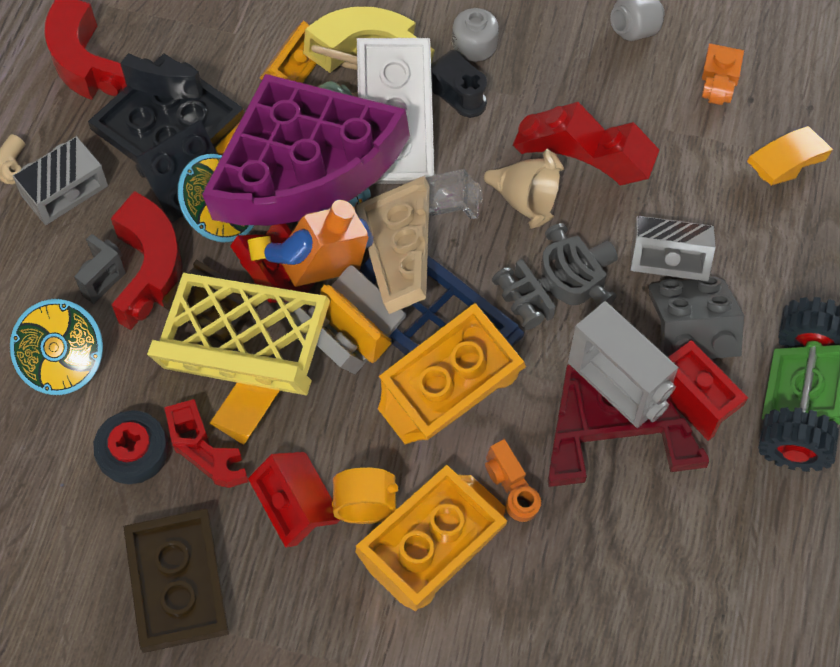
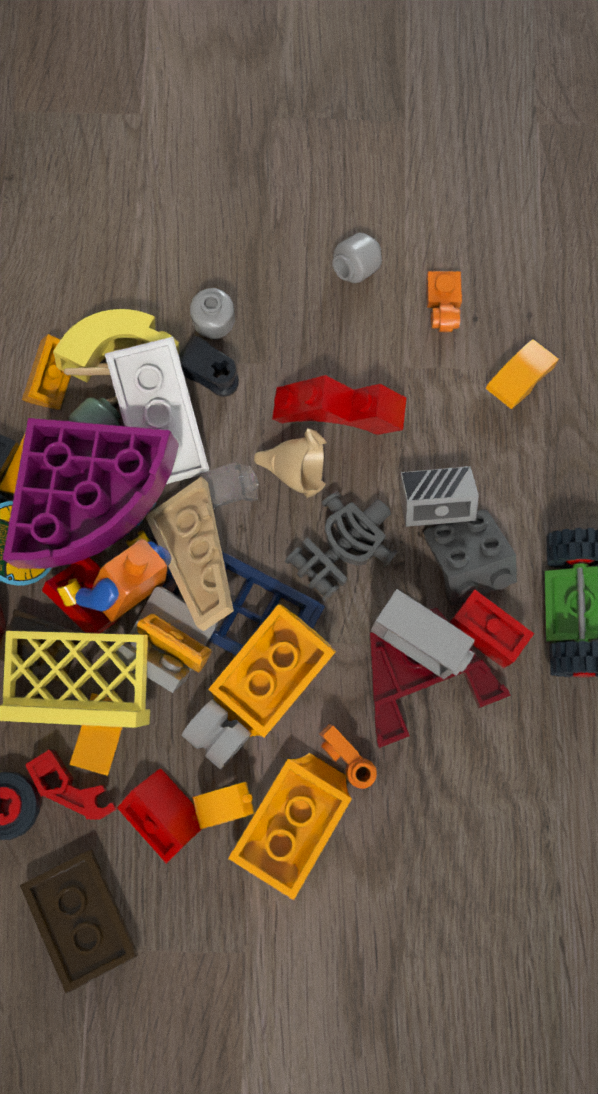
camera: 15 degrees left, 15 degrees up
none -> light grey wheel [181,699,252,770]

